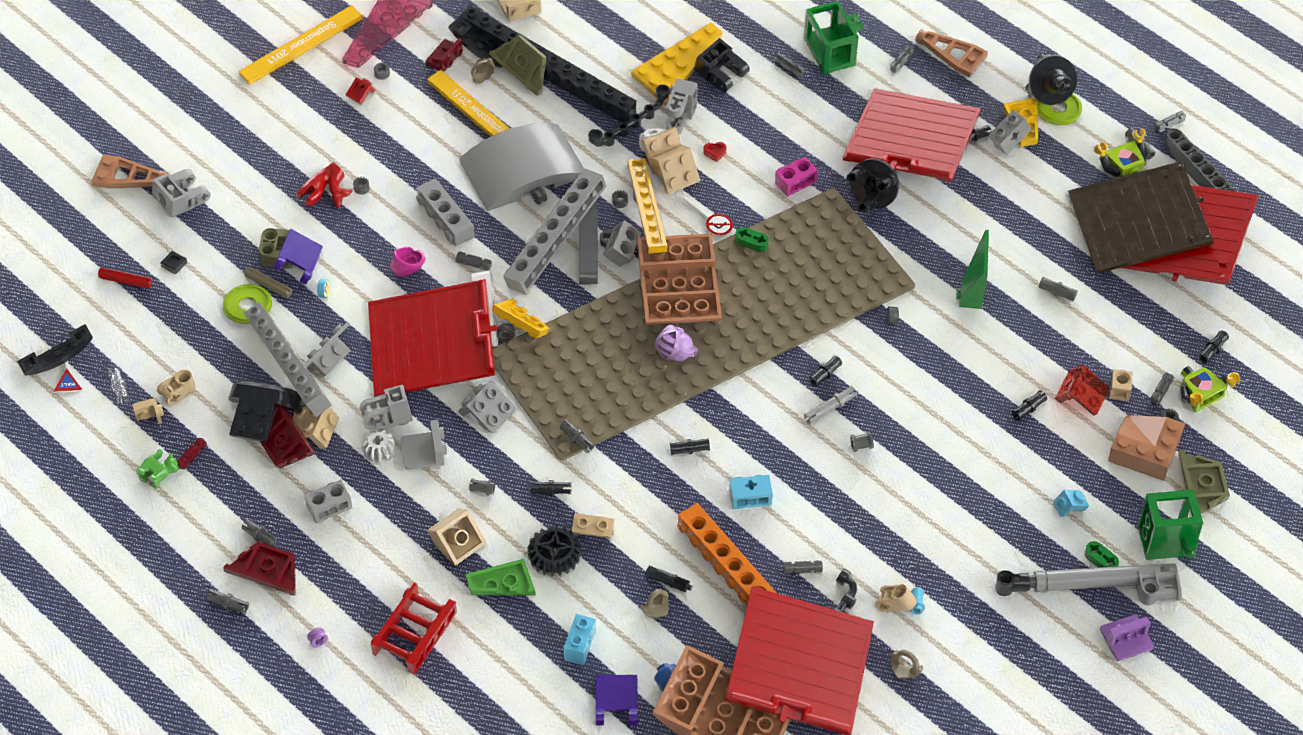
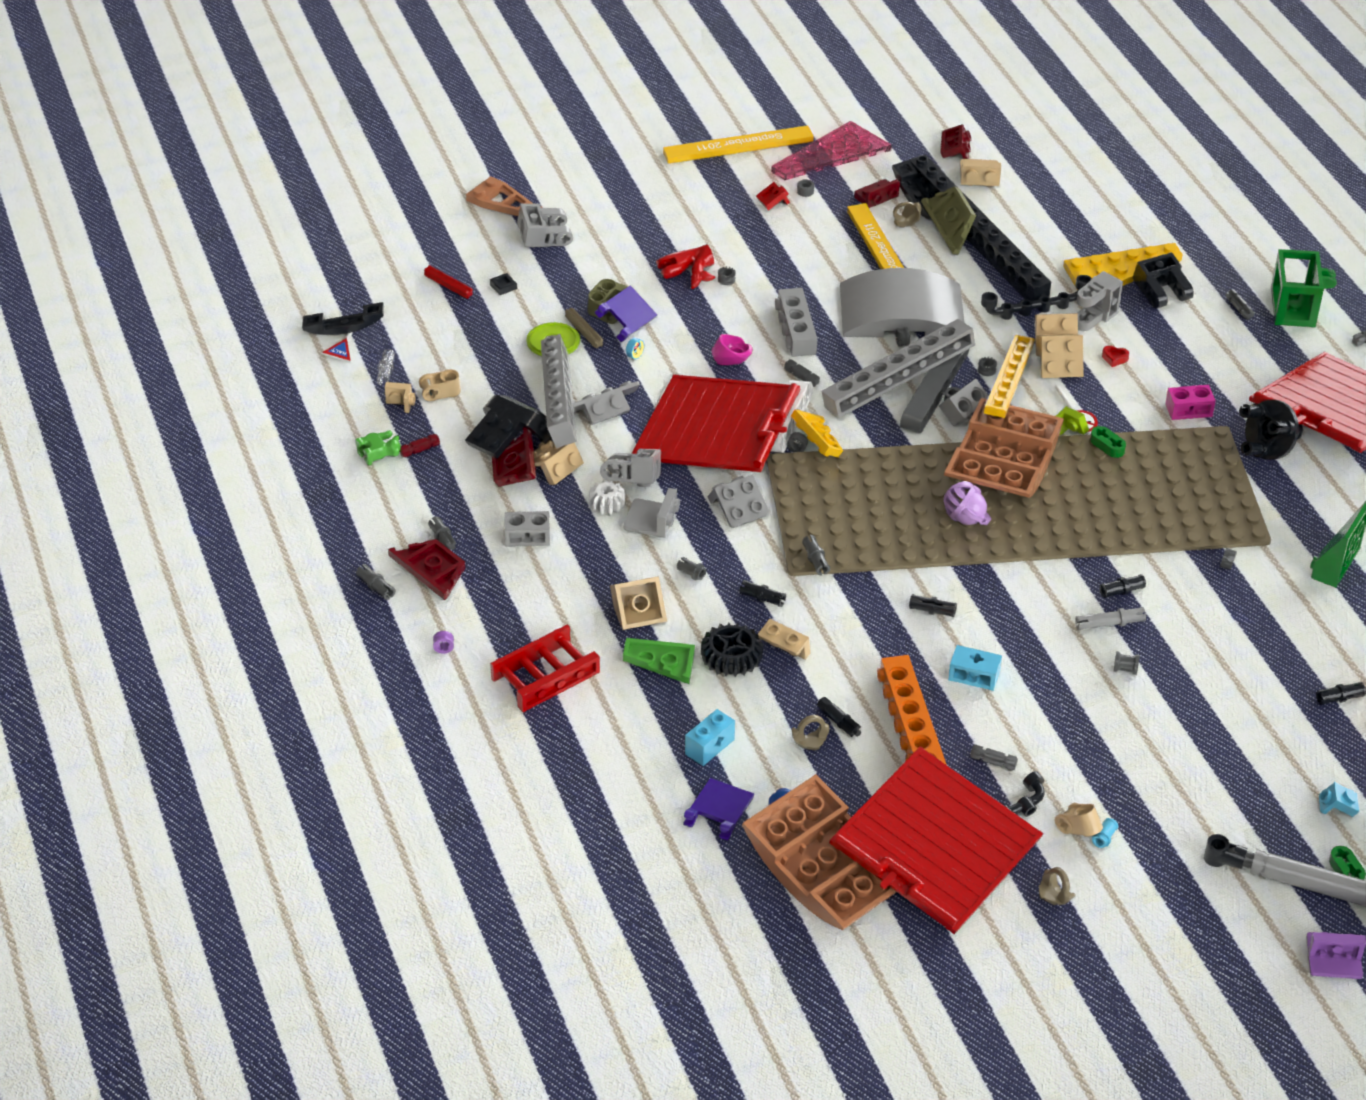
camera: 25 degrees right, 10 degrees down
none -> lime bracket [1056,406,1089,435]

